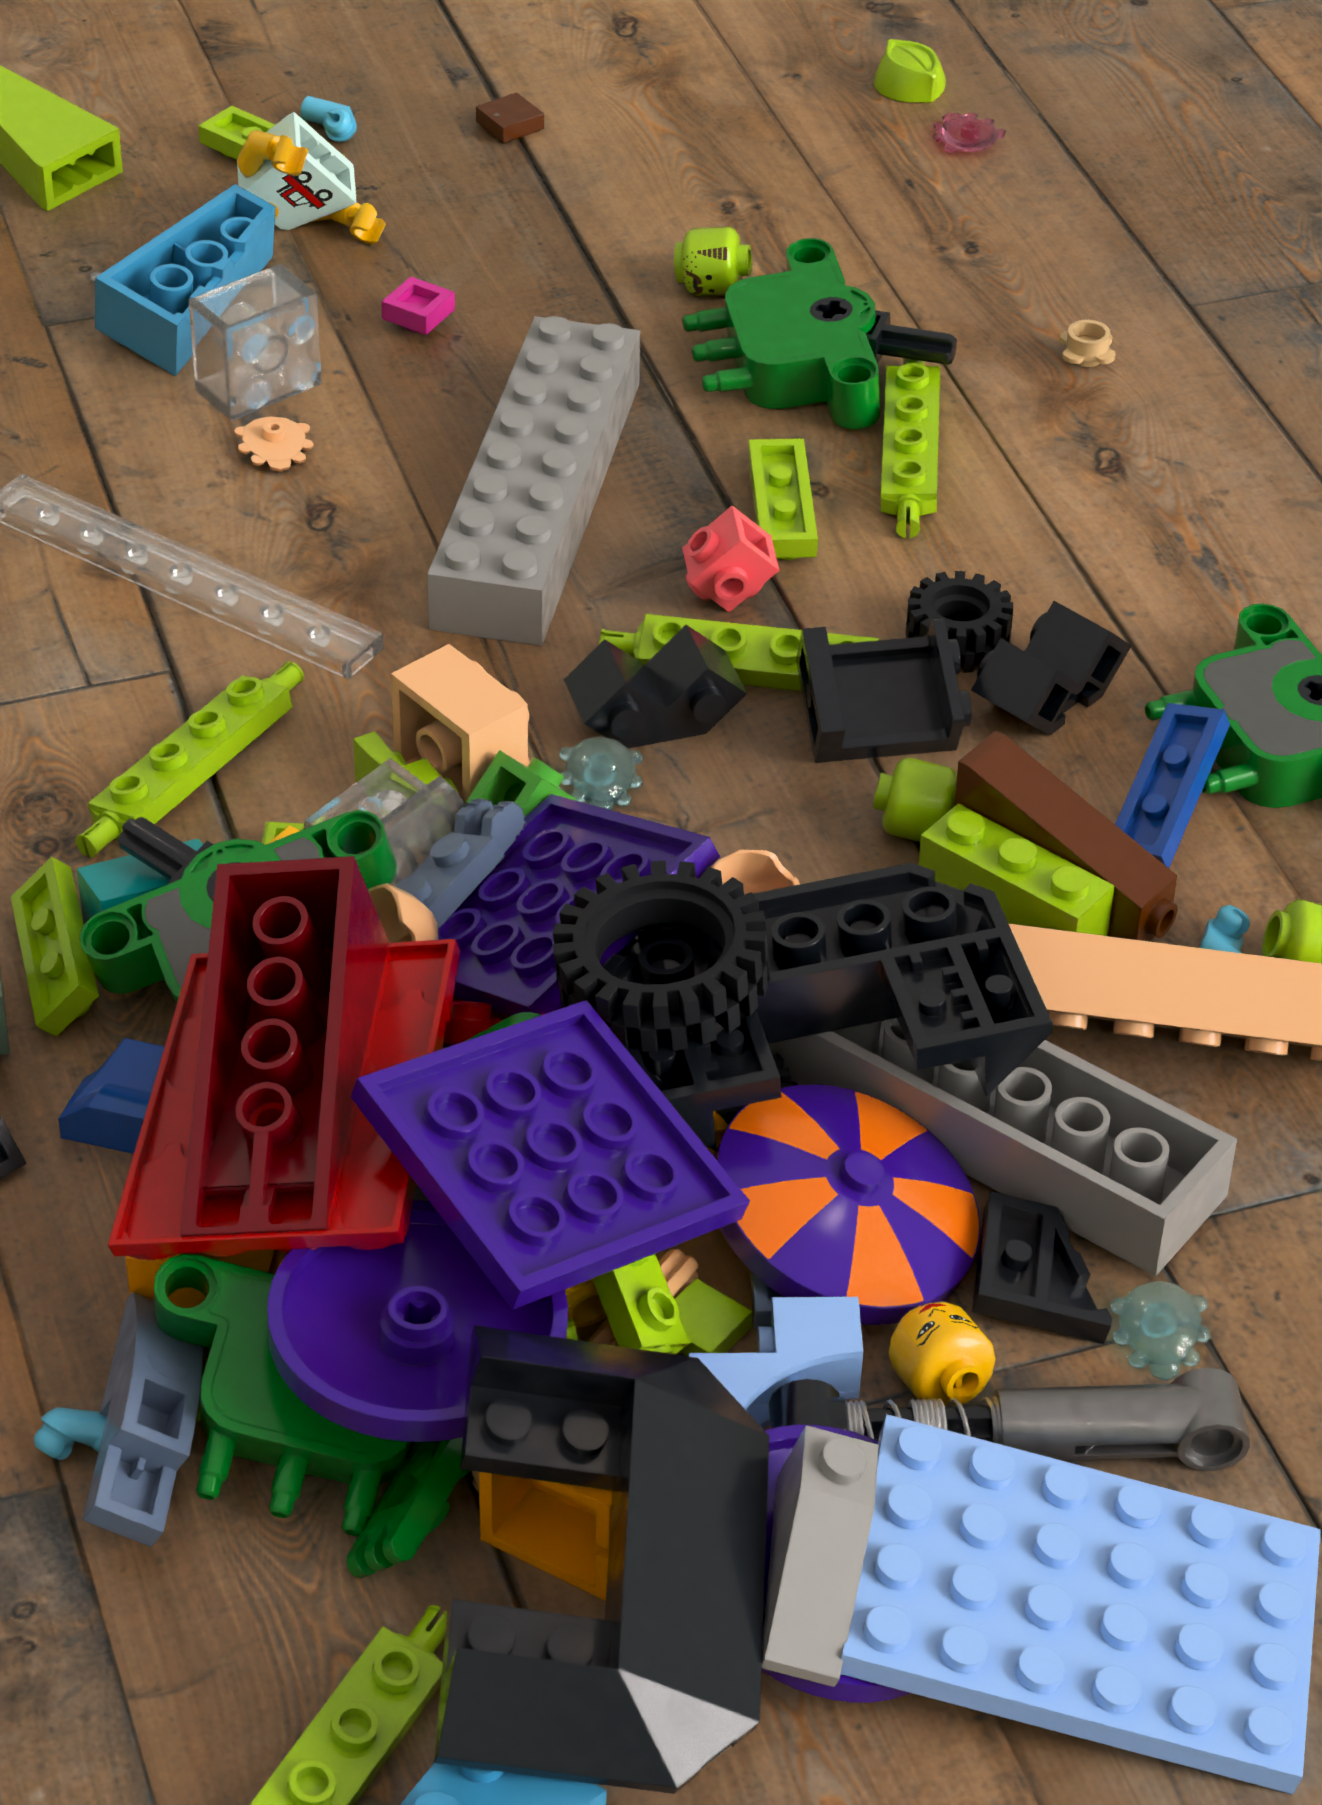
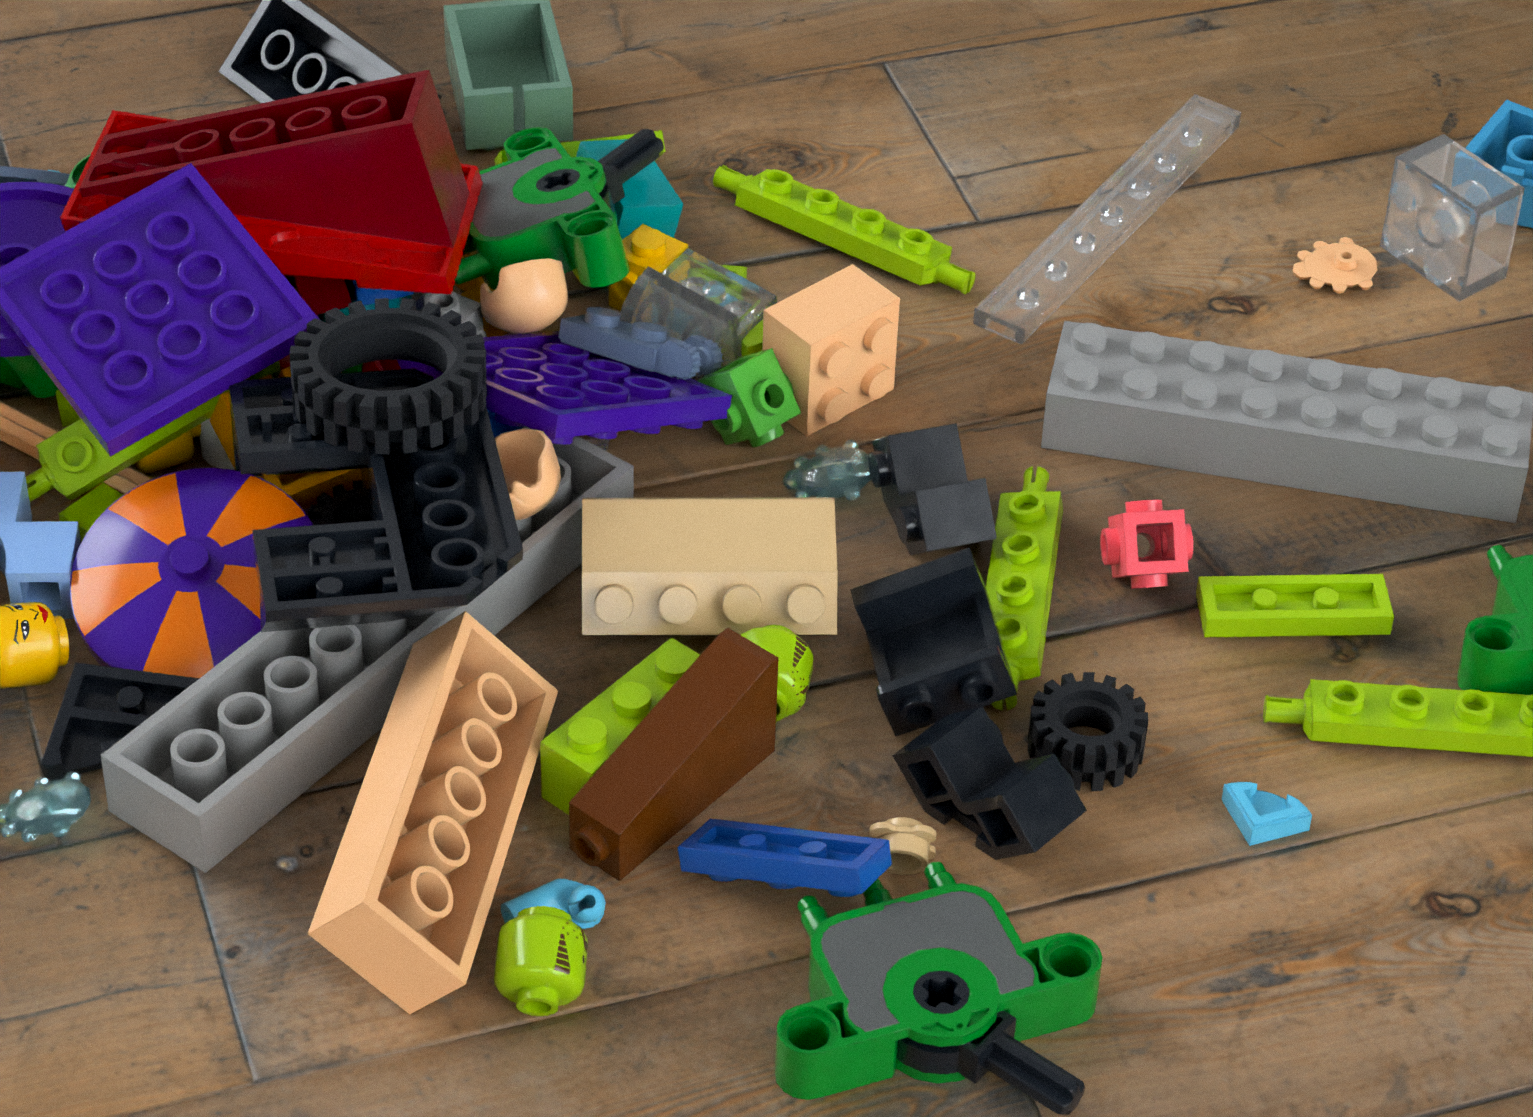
camera: 90 degrees right, 0 degrees up
none -> tan slope [582,497,838,635]
none -> tan plate [869,817,936,875]
none -> medium azure tile [1221,782,1312,846]

